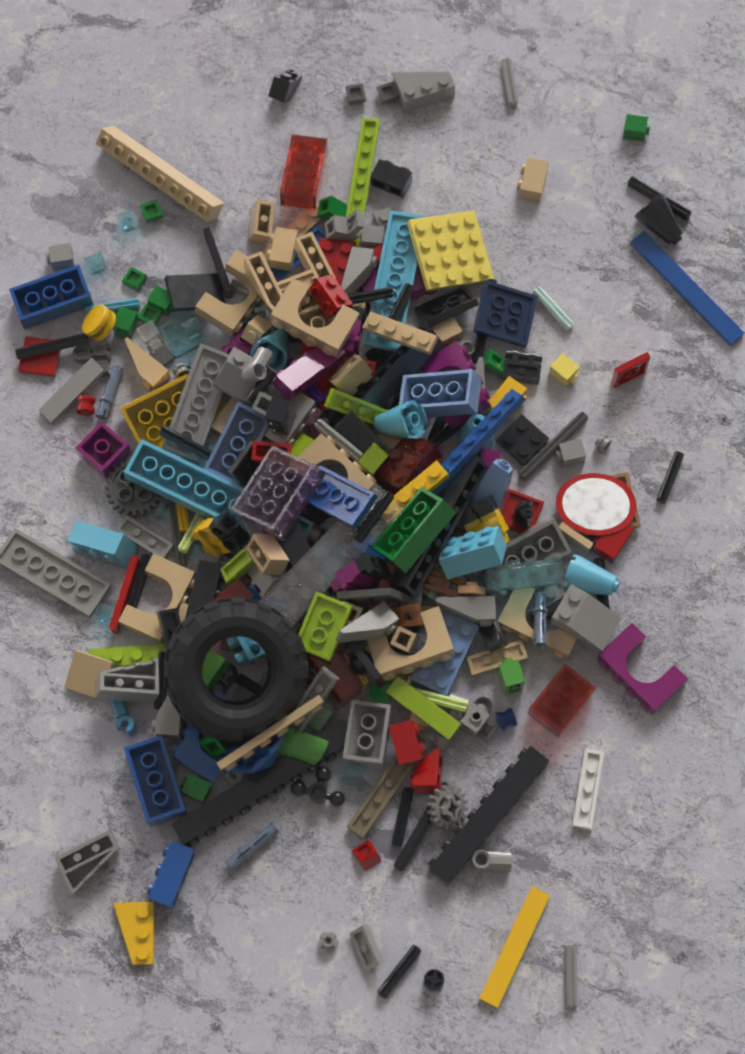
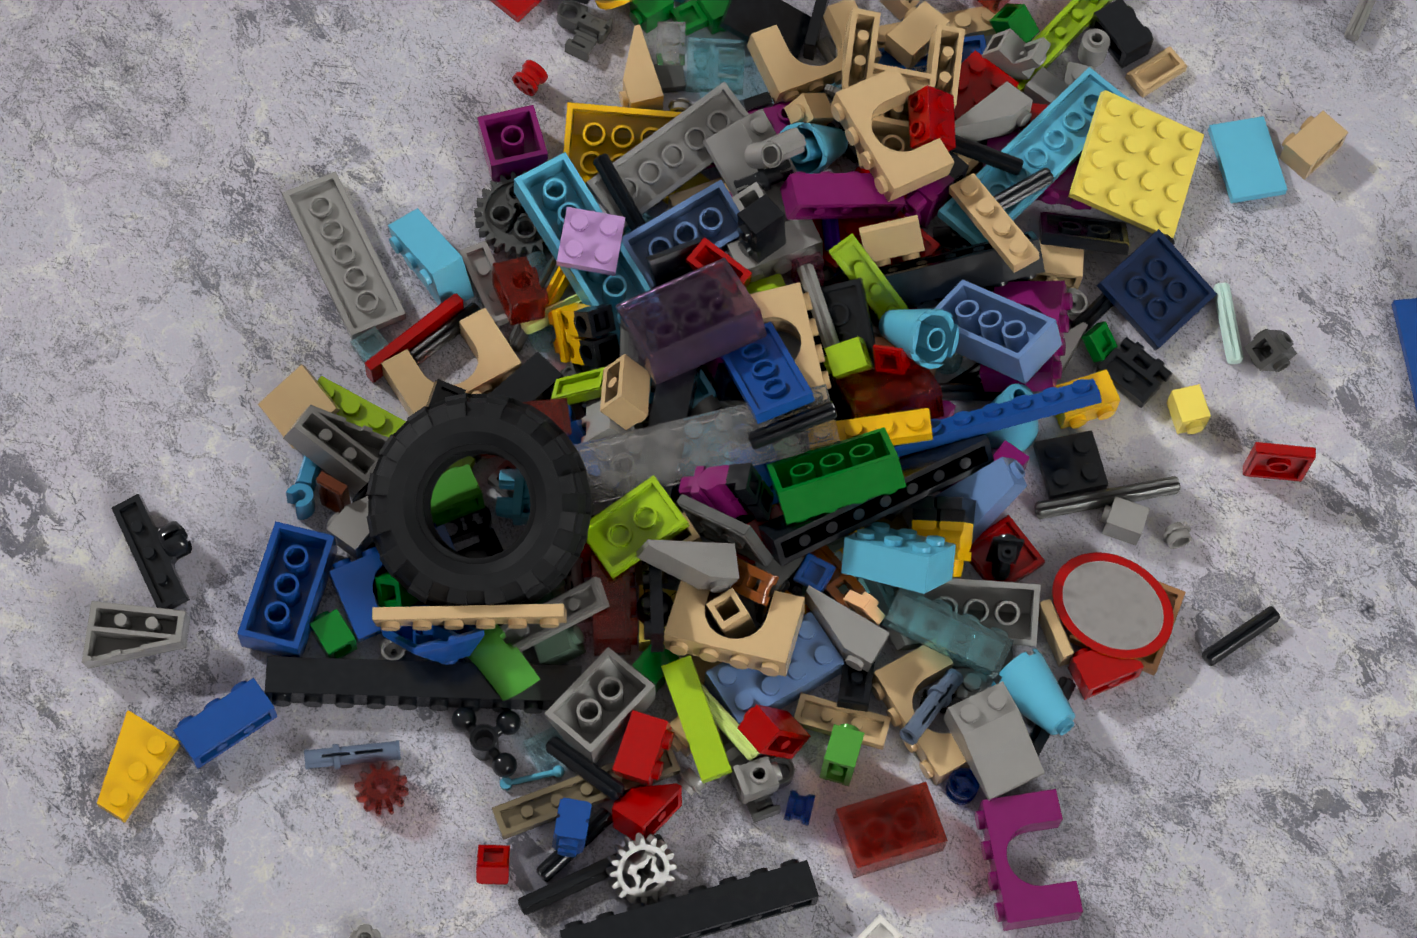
camera: 25 degrees right, 5 degrees down
light grey tile [39,358,106,424] -> none
sand blue pin [95,365,124,420] -> none
none -> black plate [111,494,192,609]
none -> copper tile [316,471,351,513]
none -> clear red gear [354,761,409,817]
none -> clear red brick [492,256,549,325]
none -> medium azure hinge [500,765,565,791]
none -> black axle [545,736,625,801]
none -> blue brick [552,797,592,857]
none -> lavender plate [556,207,626,276]
none -> red brick [737,704,811,759]
none -> black tile [739,91,773,111]
none -> blue tile [793,553,836,593]
none -> red slope [872,344,911,375]
none -> clear blue wheel [945,768,979,805]
none -> light grey brick [1078,29,1110,67]
none -> tan tile [1125,46,1187,98]
none -> medium azure tile [1208,116,1288,204]
none -> dark grey brick [1244,329,1297,372]

